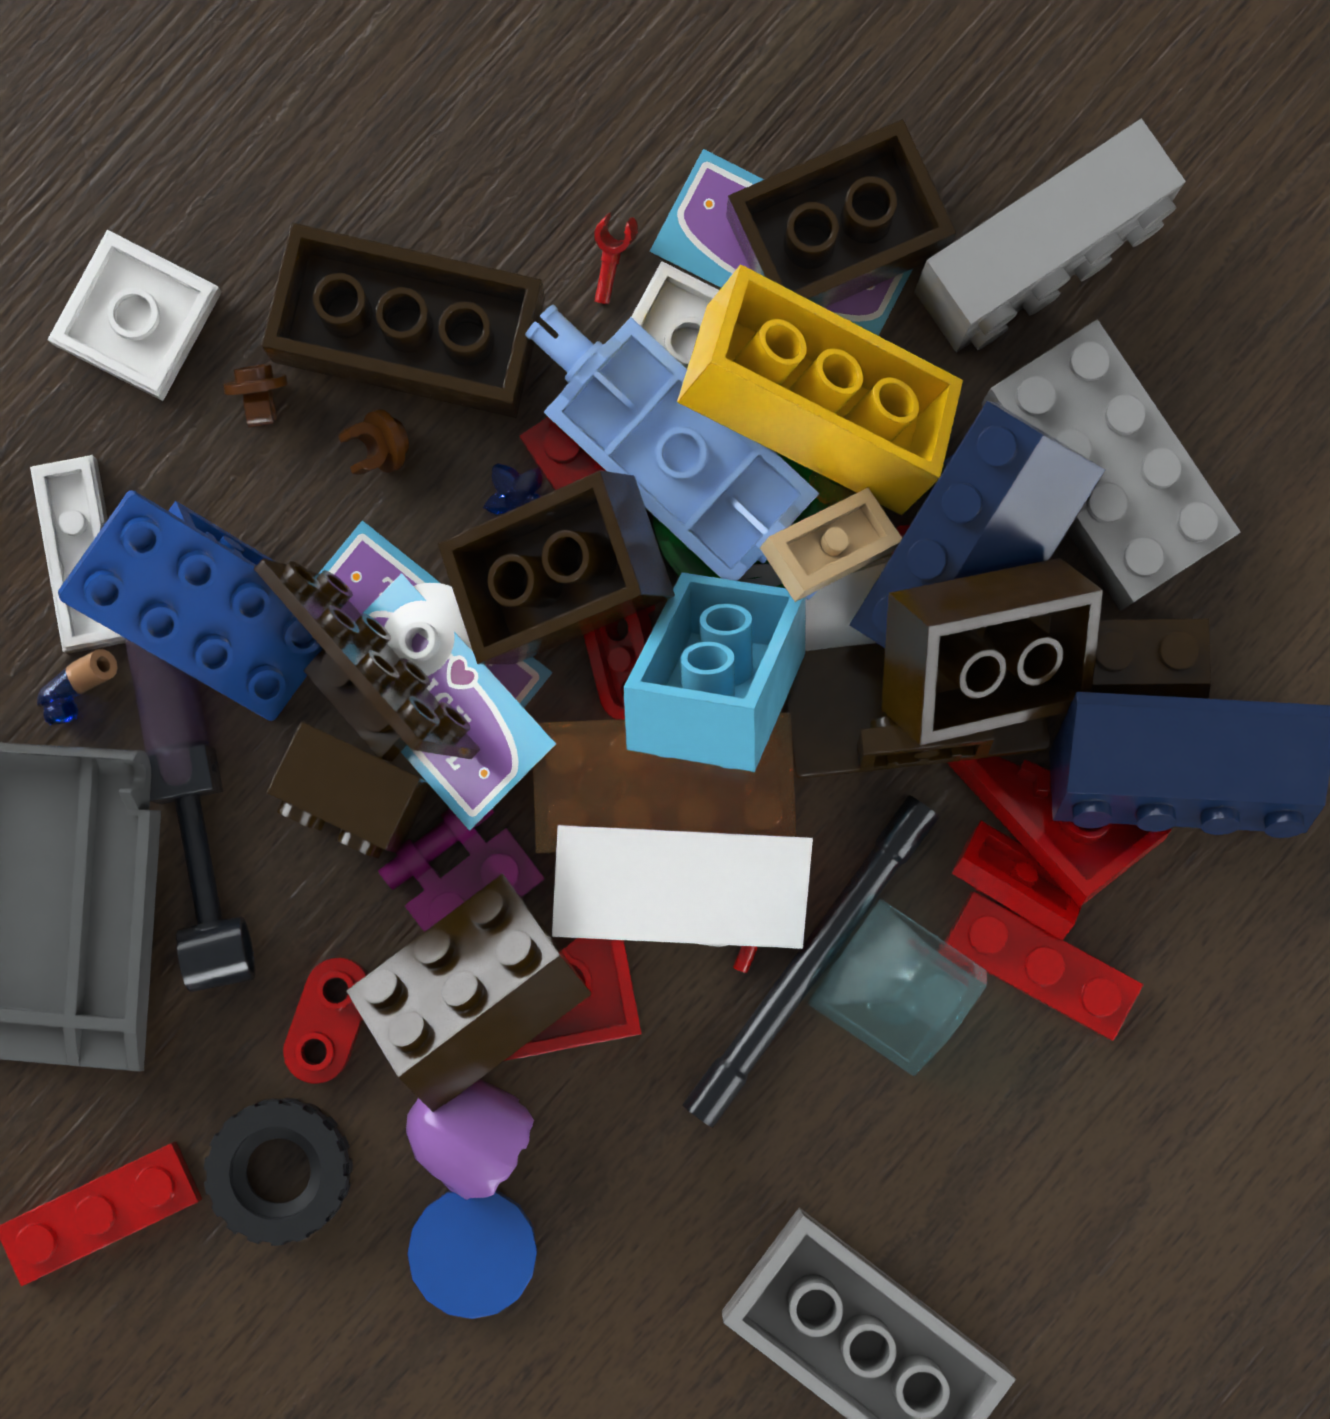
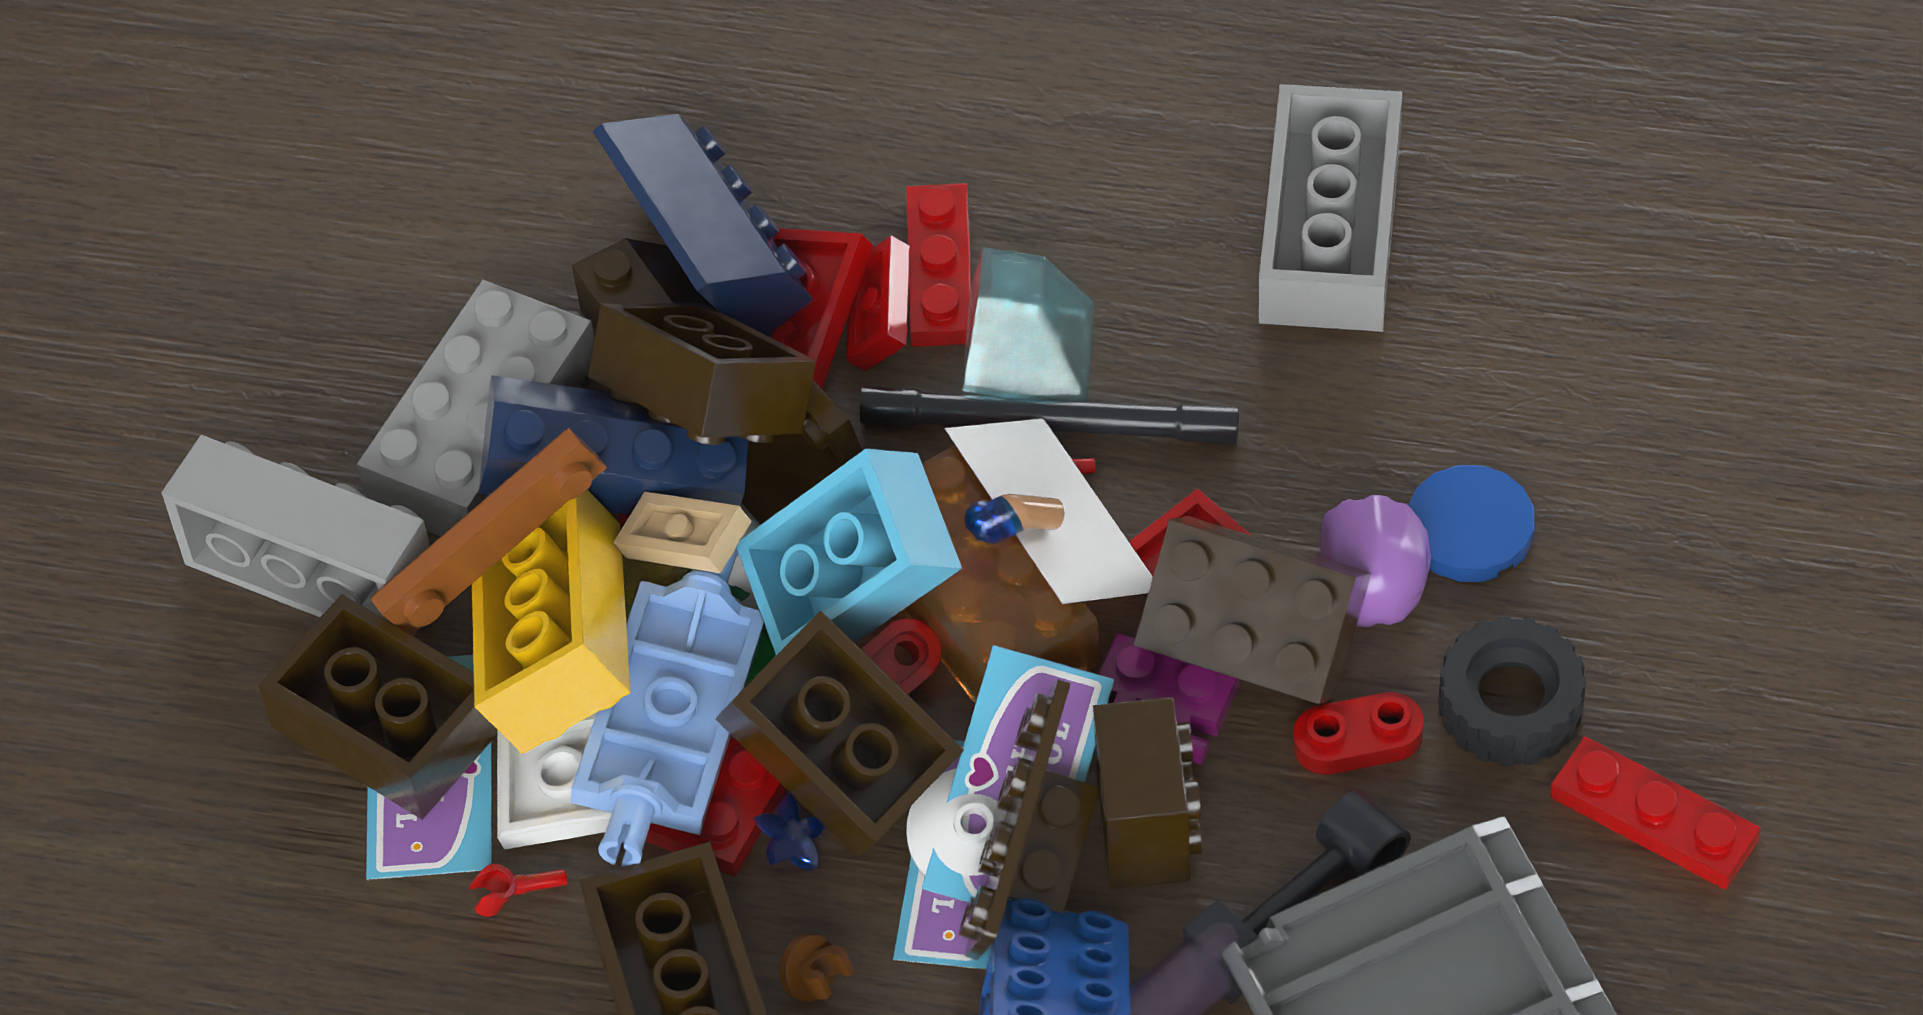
camera: 115 degrees left, 30 degrees down
none -> dark orange plate [370,428,607,635]
none -> arm [964,494,1065,544]

